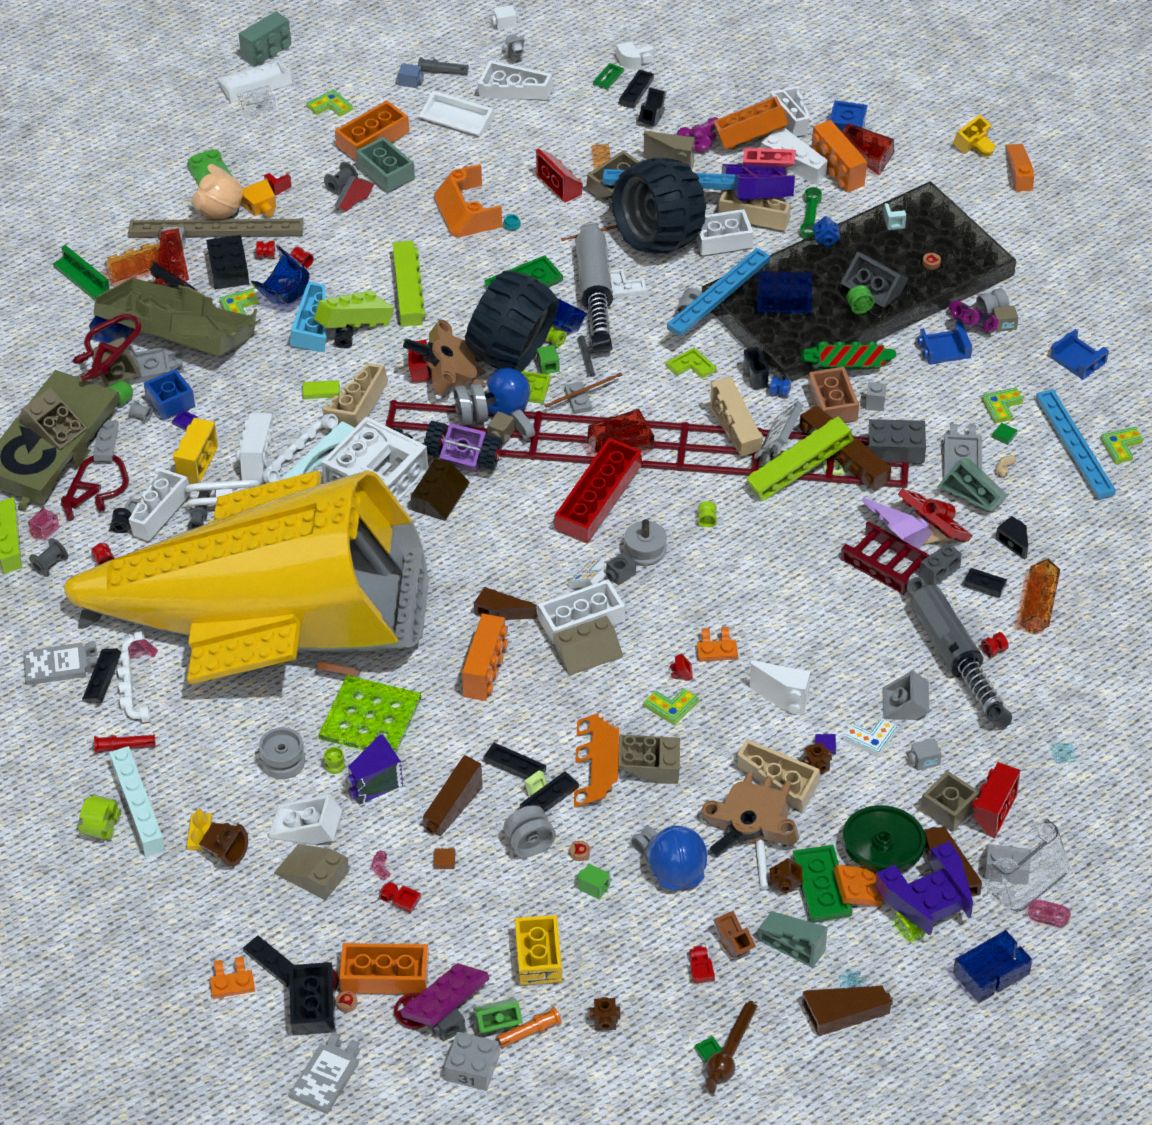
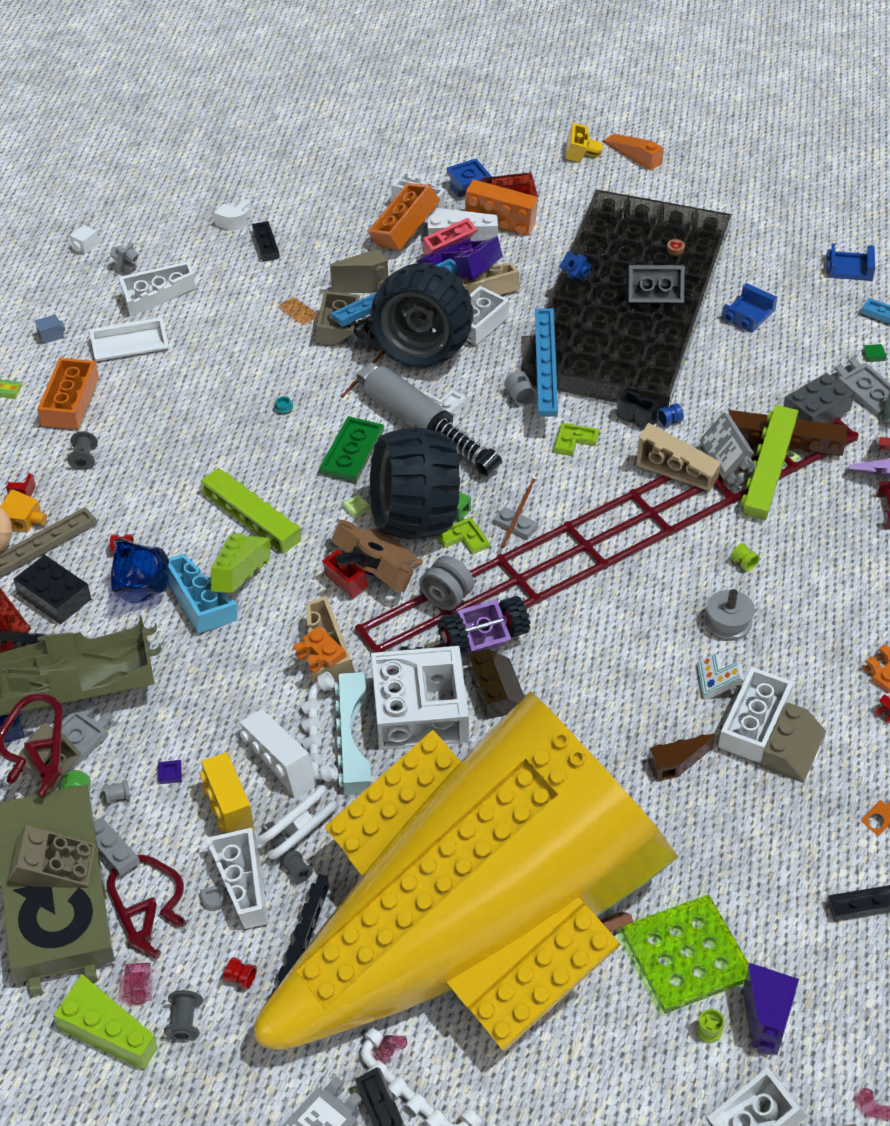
camera: 40 degrees left, 0 degrees up
dark grey tile [78,610,102,629] -> none
black wheel [110,508,131,533] -> none
blue brick [144,369,195,420] -> none
lime tile [219,288,259,315] -> none
red wheel [256,241,275,258] -> none
light grey wheel [259,727,305,779] -> none
lime tile [303,380,340,399] -> none
red tile [335,175,374,211] -> none
black wheel [335,324,354,348] -> none
sand green brick [356,137,415,193] -> none
dark grey pin [418,57,469,75] -> none
reddish brown slope [423,755,483,837] -> none
orange windscreen [434,164,502,237] -> none
orange brick [462,614,508,701] -> none
blue piece [485,367,531,416] -> none
dark tan brick [487,411,515,444] -> none
light grey beam [510,409,535,439] -> none
red slope [536,148,583,203] -> none
red brick [554,438,642,543] -> none
flat silver piece [578,335,595,377] -> none
clear red wedge [587,409,654,453] -> none
green tile [593,63,624,90] -> none
dark grey brick [606,552,636,586] -> none
black brick [638,87,667,125] -> none
magenta animal [677,117,718,152] -> none
clear blue piece [757,271,812,313] -> none
green piece [800,187,822,240] -> none
green hinge [801,342,897,369] -> none
nougat brick [808,367,859,422] -> none
bright green wheel [846,285,875,314] -> none
light grey brick [865,382,887,411] -> none
light aqua panel [883,203,906,230] -> none
magenta connector [949,300,998,332] -> none
light grey wheel [976,288,1009,315] -> none
lime tile [982,387,1023,424] -> none
dark tan brick [991,305,1019,332] -> none
none -> orange plate [293,626,347,673]

